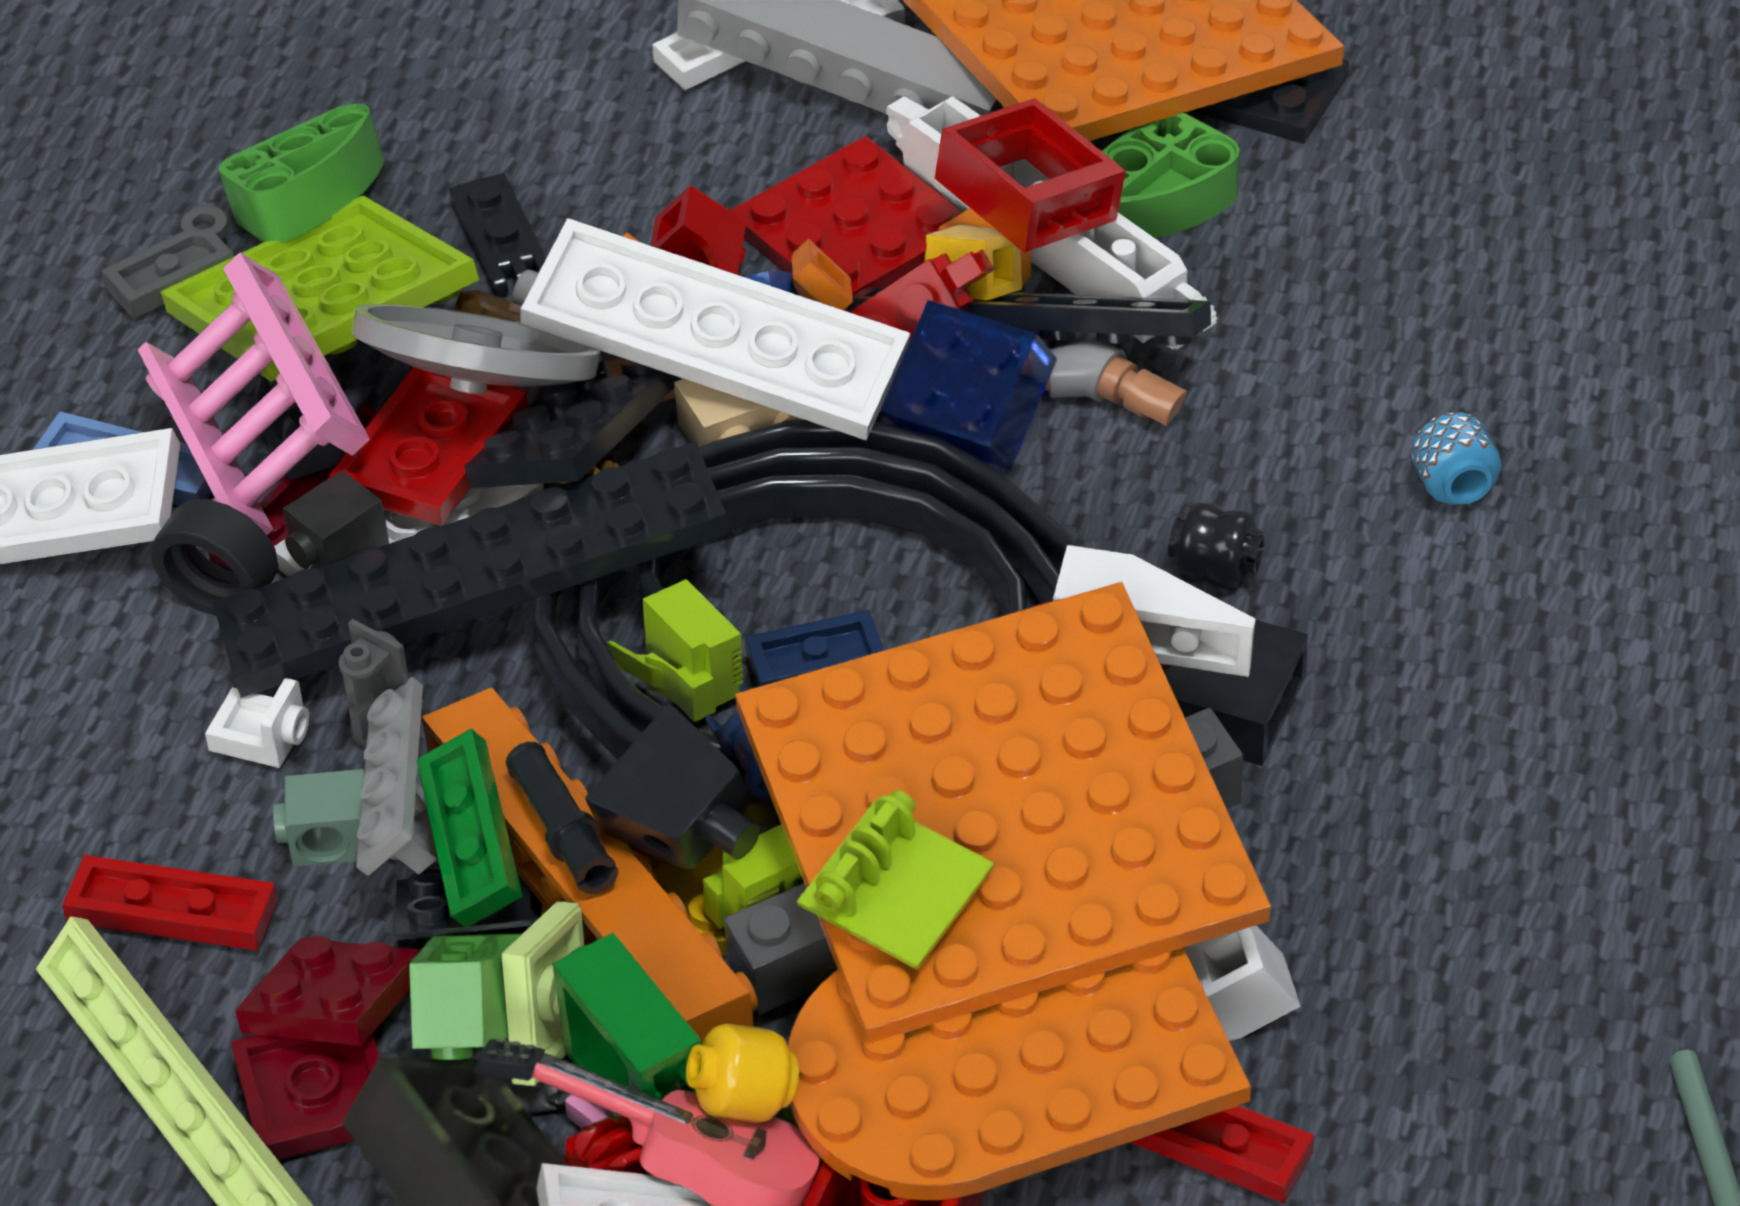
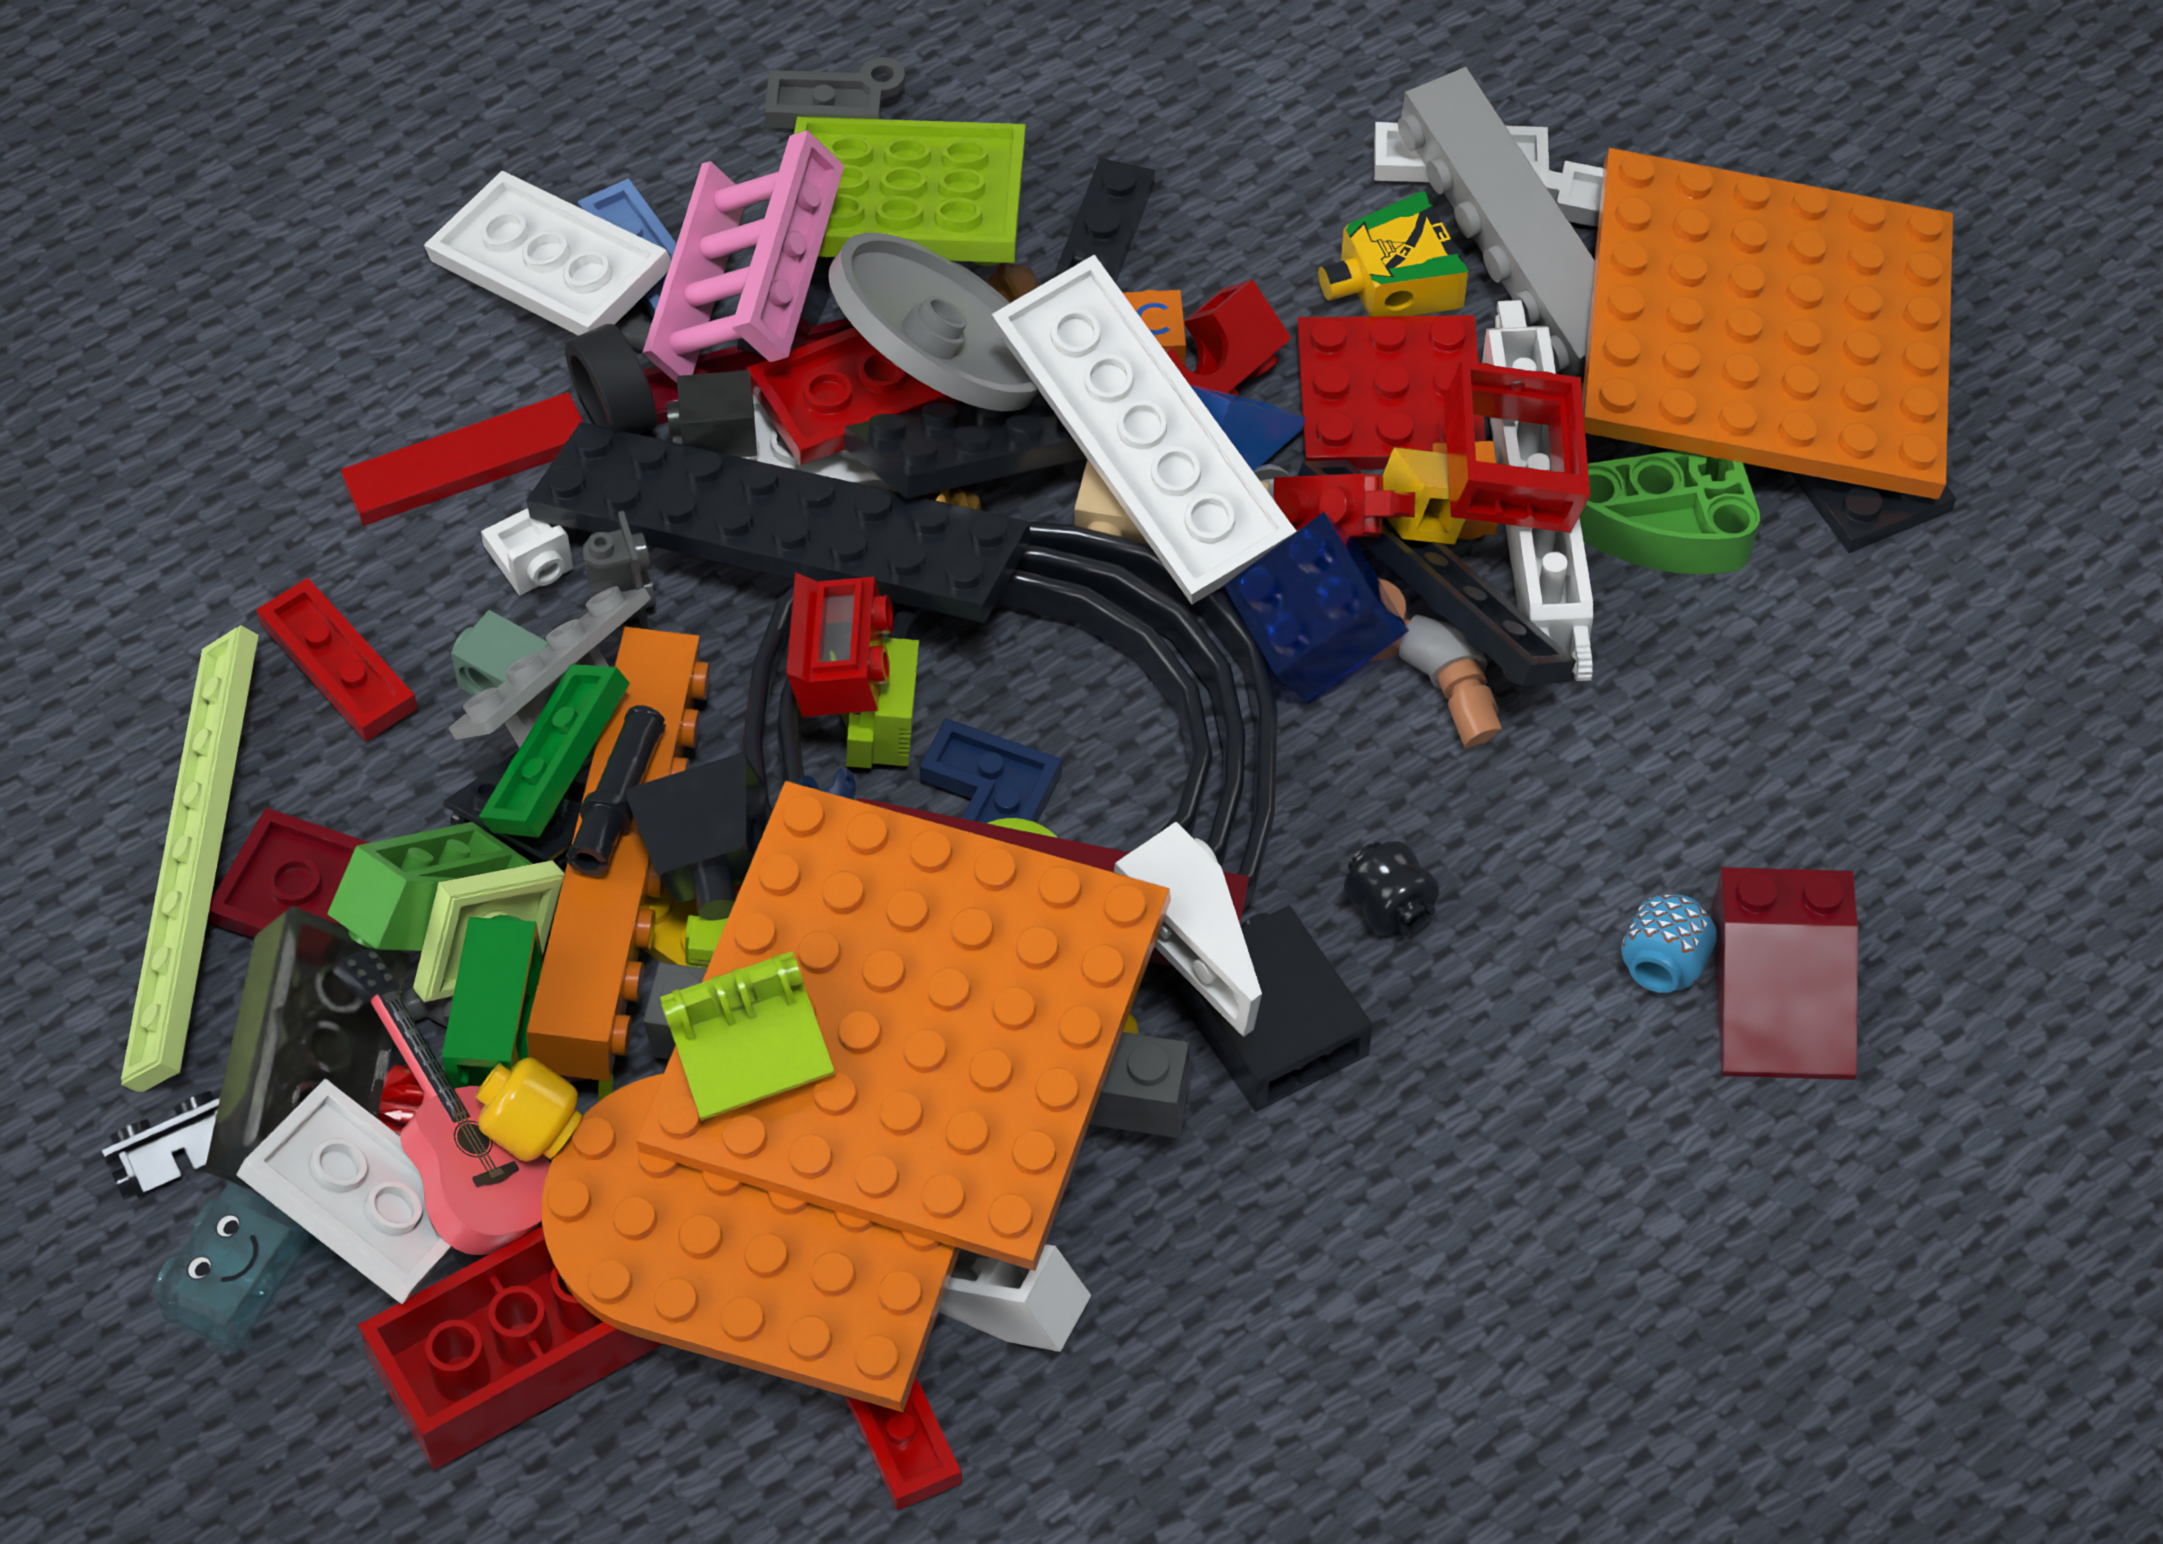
camera: 35 degrees right, 10 degrees up
bright green beam [218,104,385,243] -> none
dark red plate [235,936,420,1046] -> none
orange plate [792,239,853,310] -> none
none -> red tile [340,392,583,526]
none -> red window [786,572,894,717]
none -> torso [1318,191,1468,316]
none -> slope [1712,867,1858,1080]

